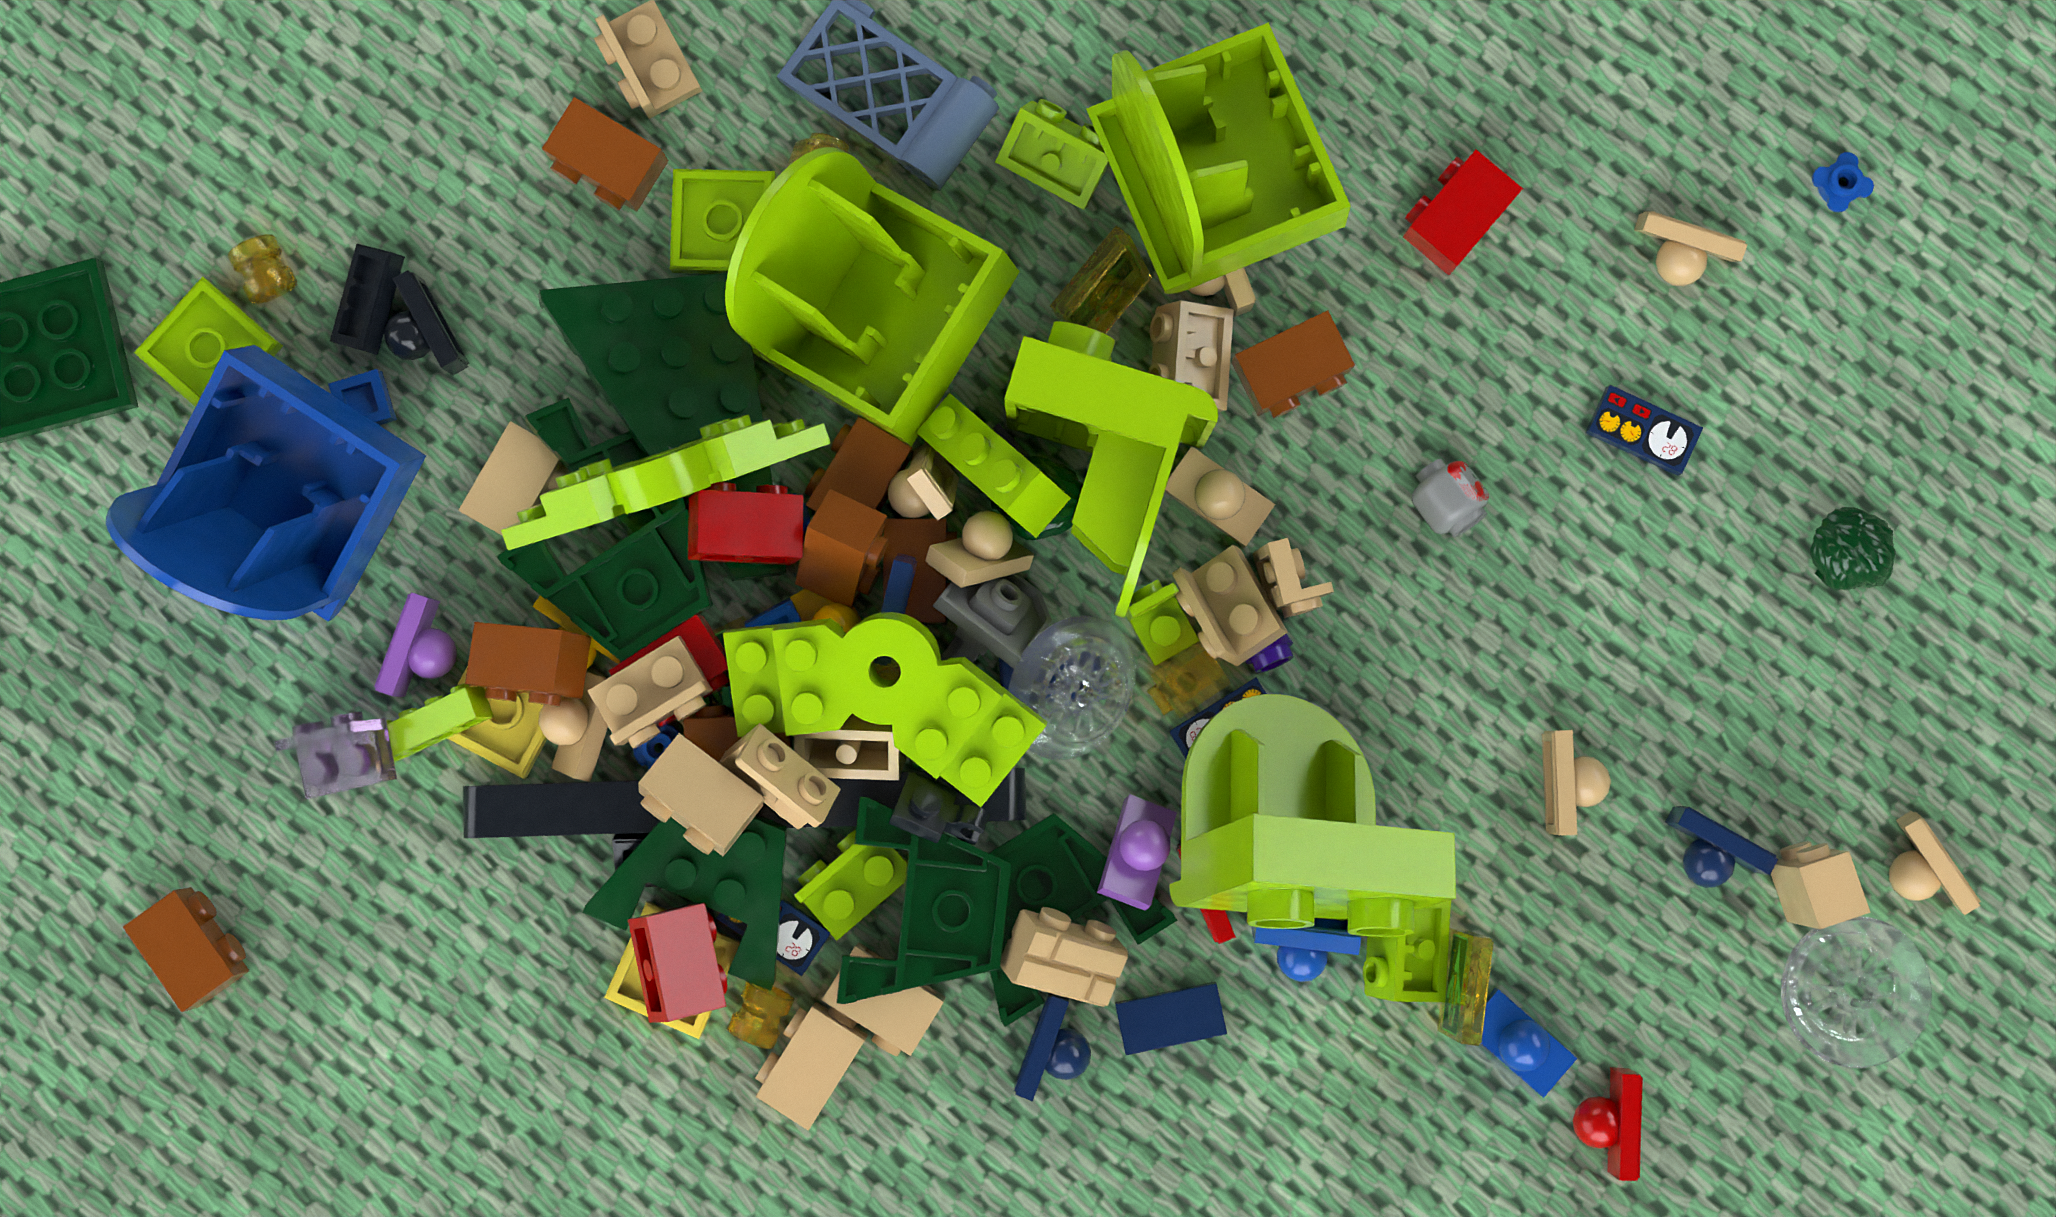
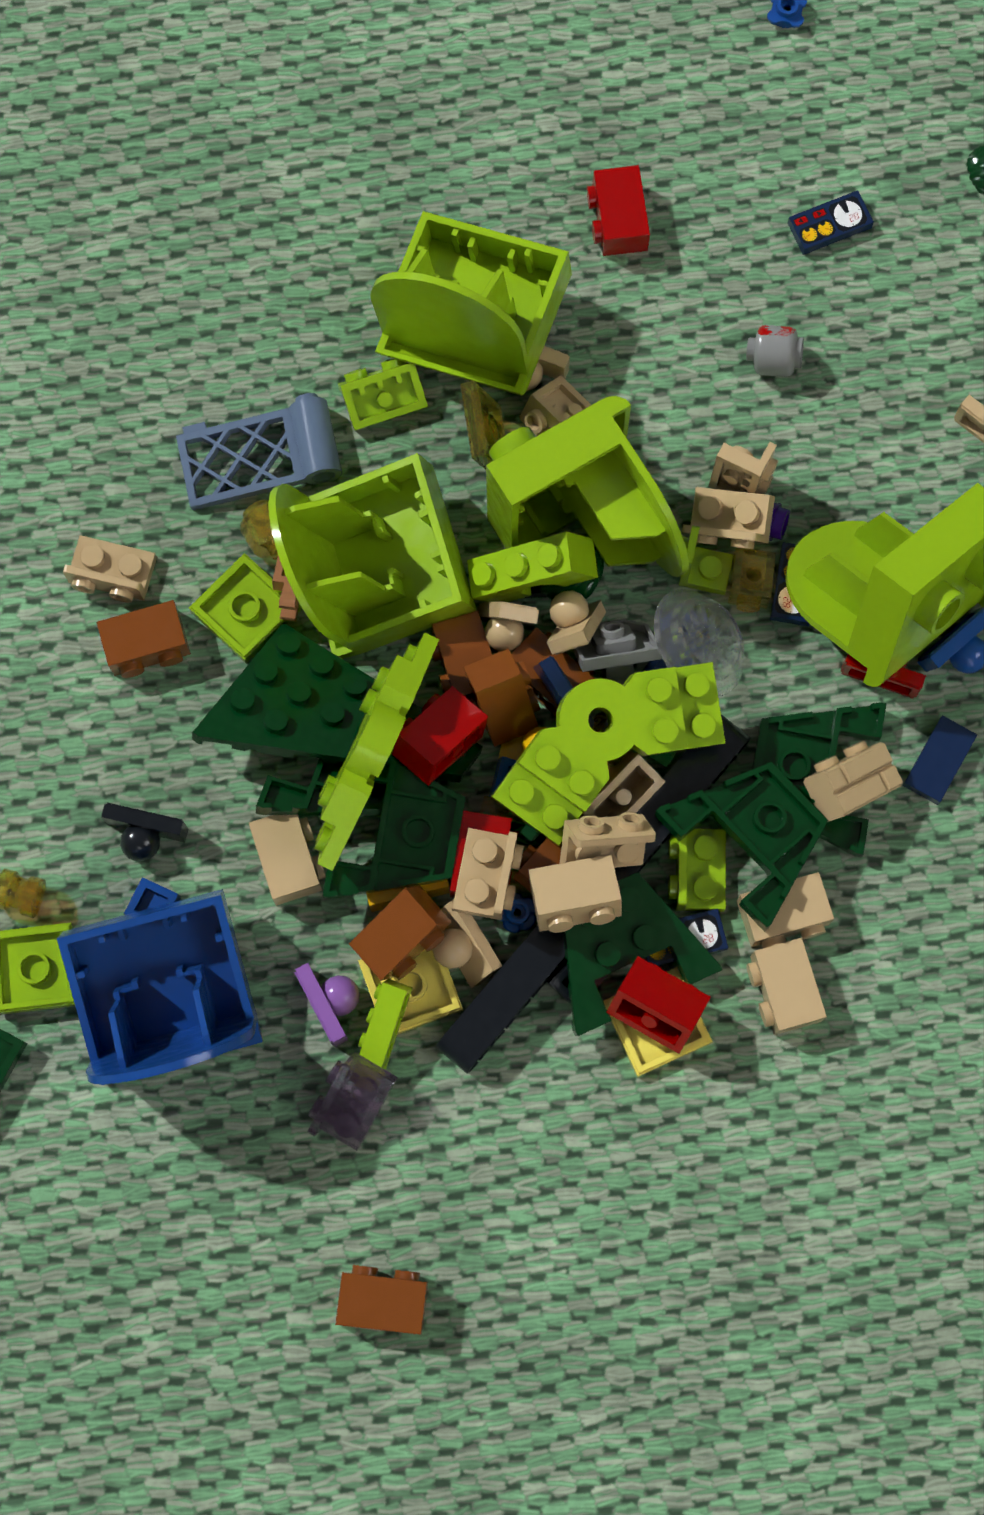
camera: 50 degrees left, 10 degrees down
black plate [330,244,405,355] -> none
clear yellow wheel [726,981,795,1049] -> none
black plate [888,771,990,845] -> none
dark blue tile [1014,993,1091,1102] -> none
medium lavender tile [1097,794,1177,911] -> none
tan tile [1165,446,1275,548] -> none
dark orange brick [1231,310,1355,418] -> none
tan tile [1634,211,1748,286] -> none

